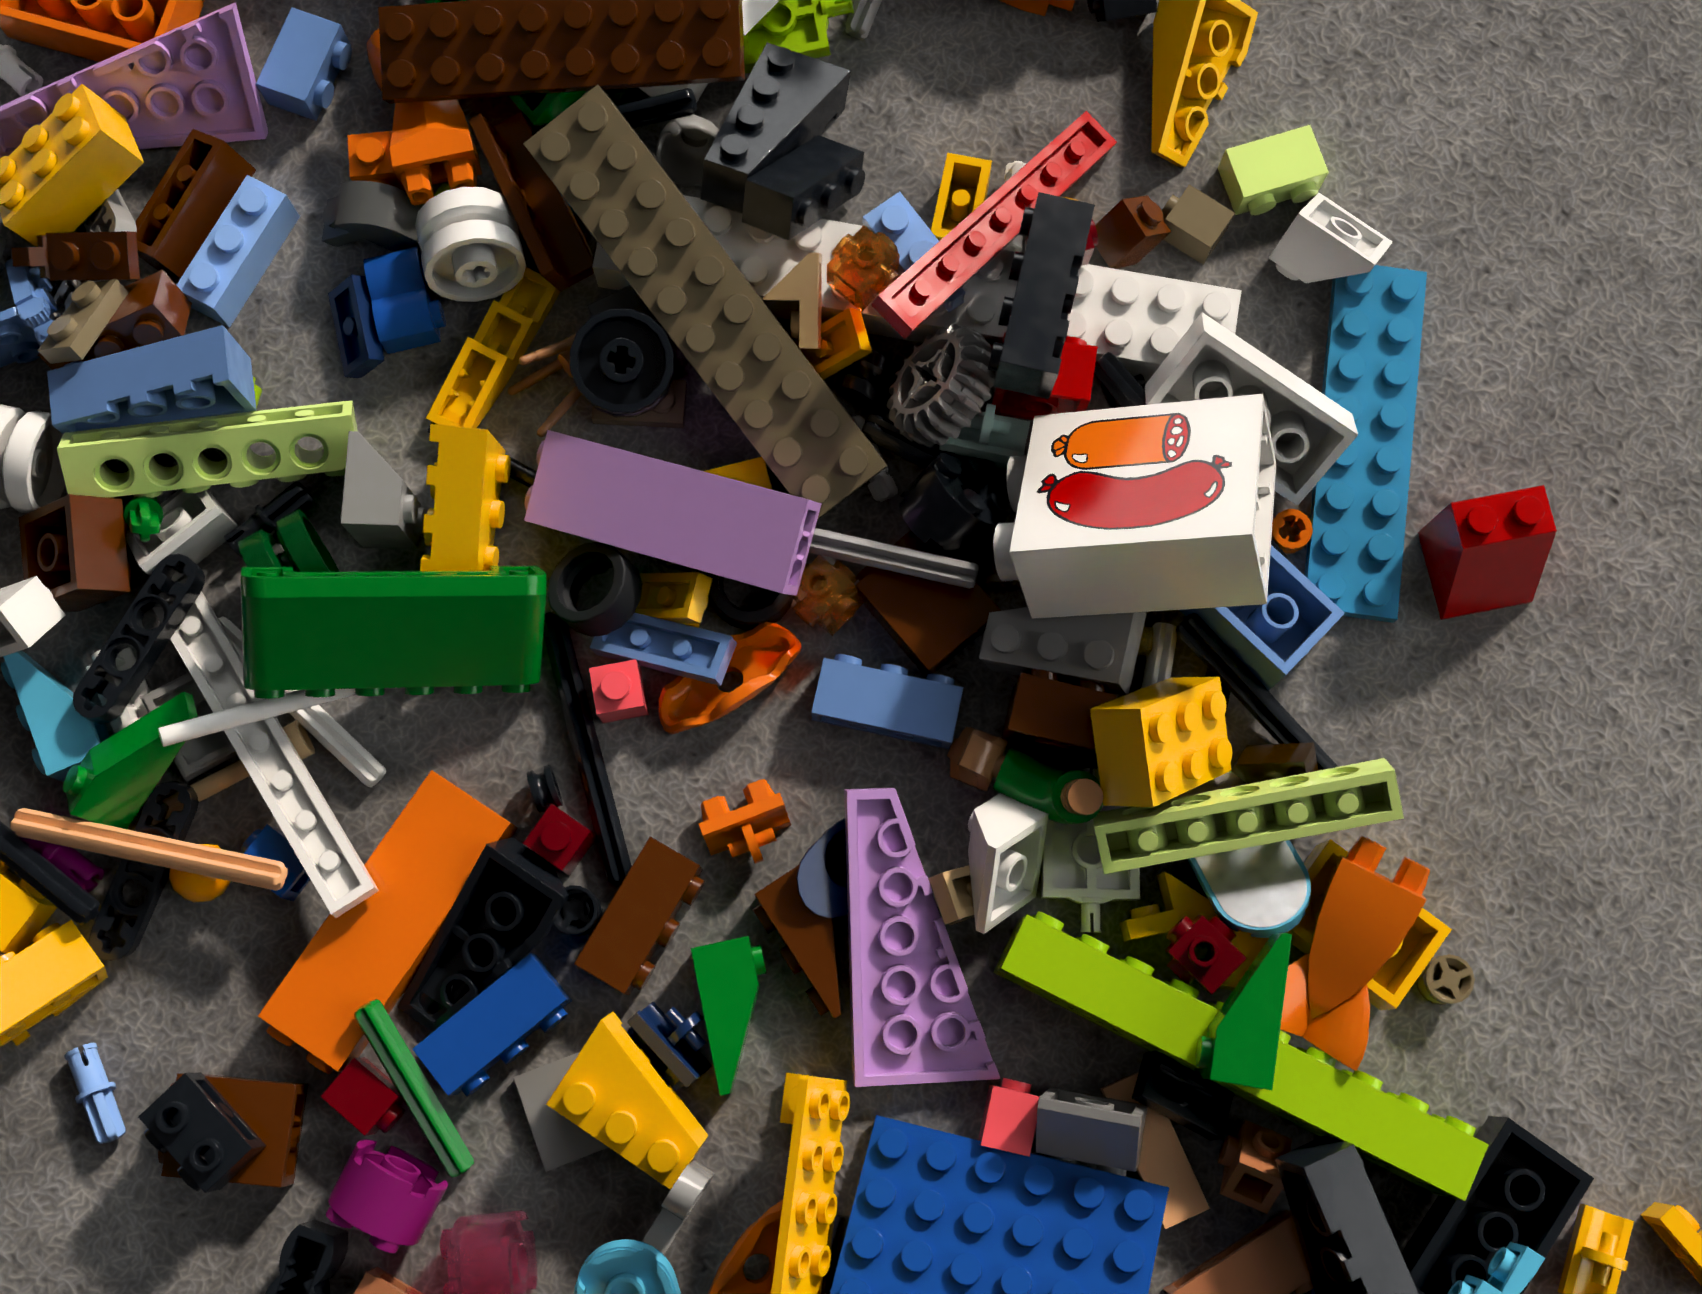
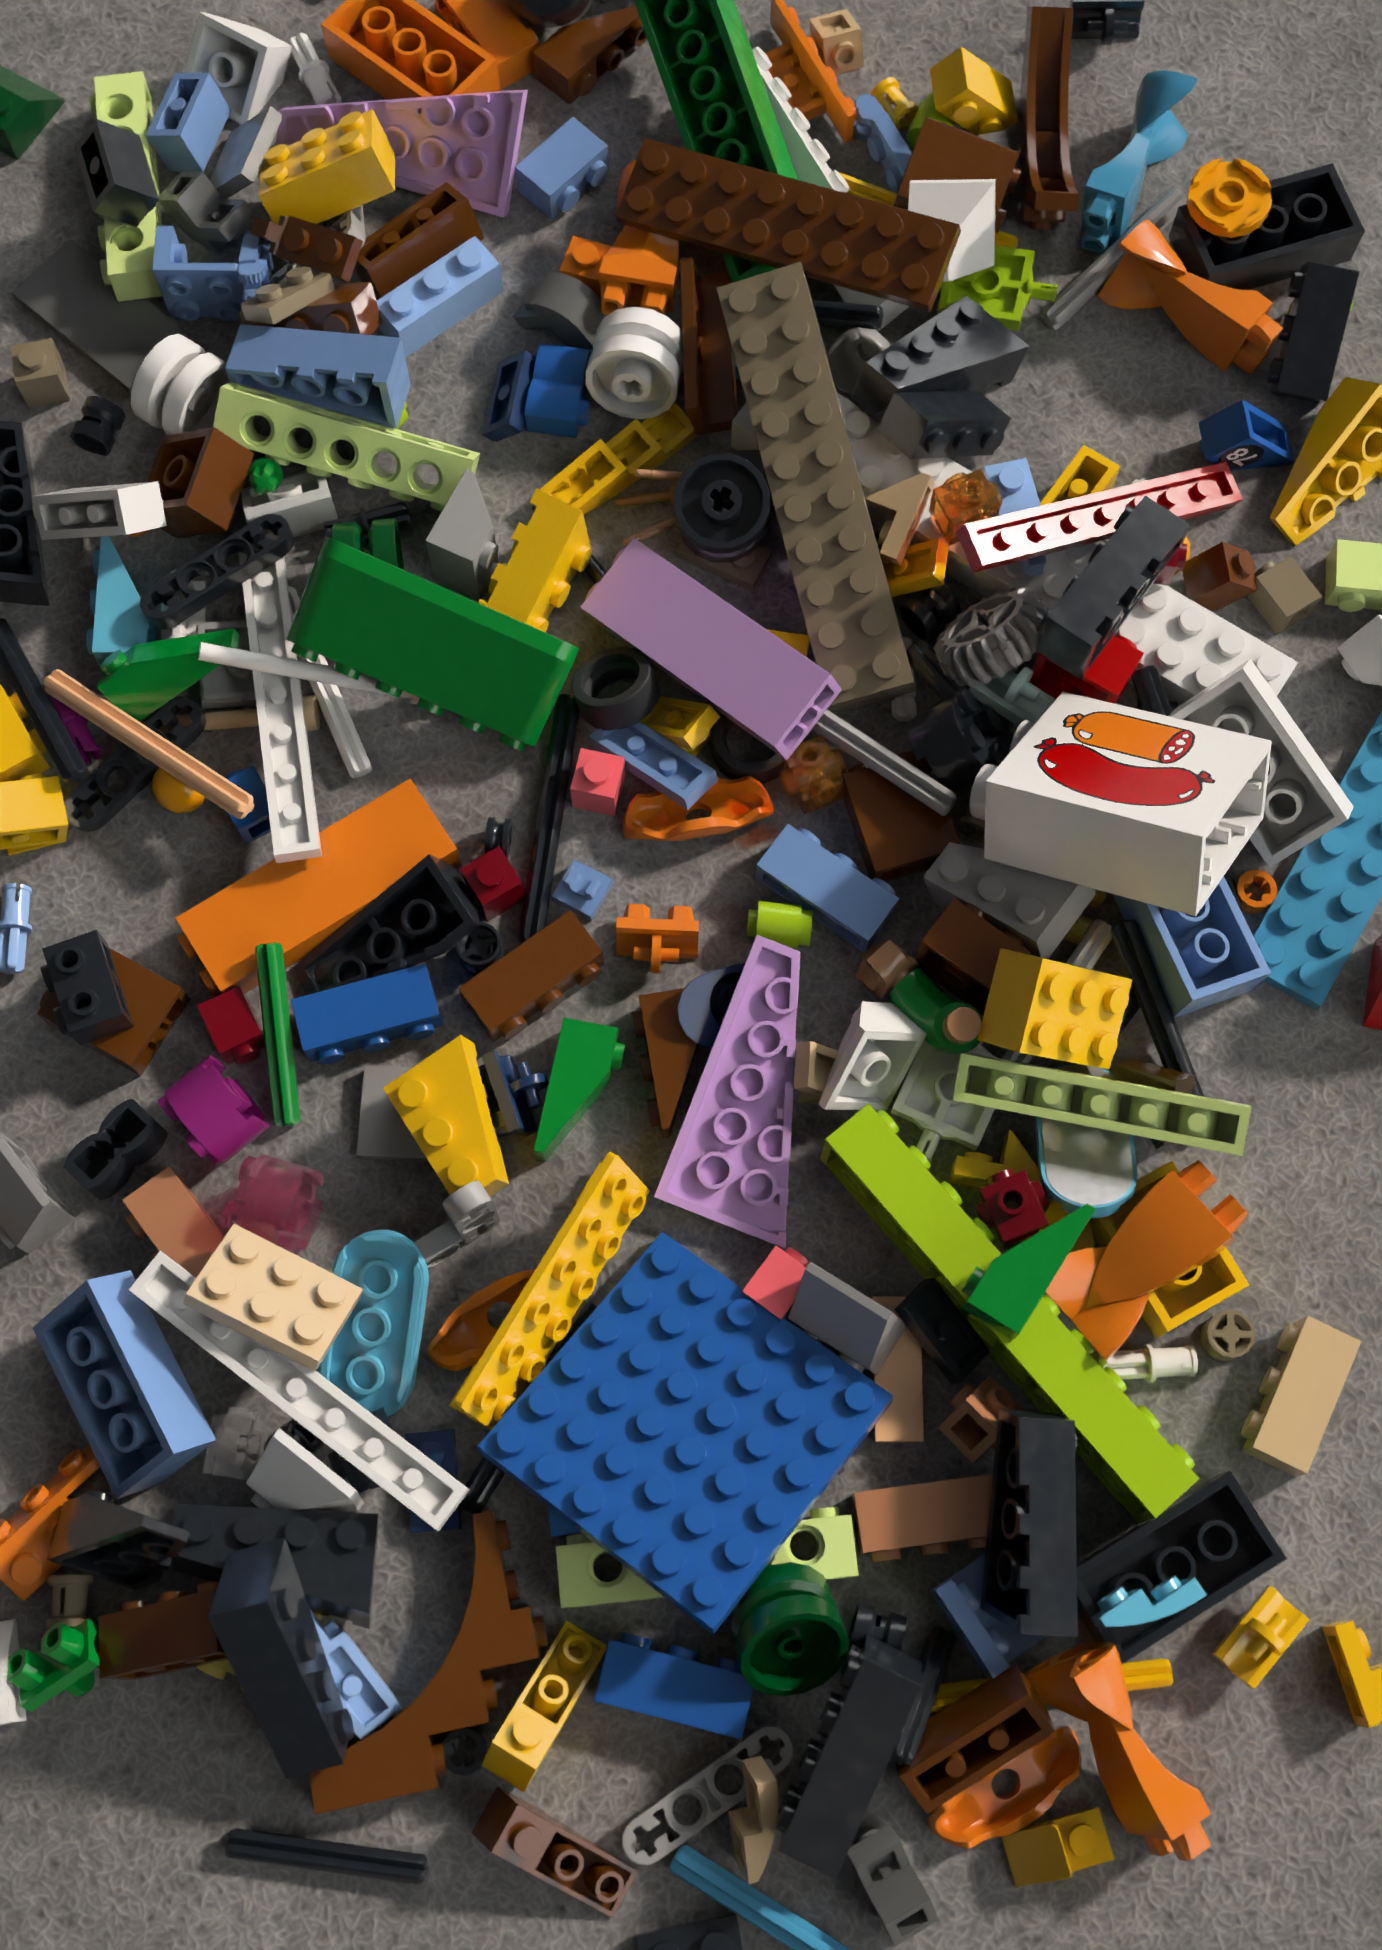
camera: 25 degrees right, 5 degrees down
none -> medium blue tile [552,859,613,922]
none -> lime brick [746,901,813,950]
none -> white axle [1099,1344,1198,1383]
none -> blue slope [1198,400,1295,471]
none -> tan brick [1241,1316,1362,1477]

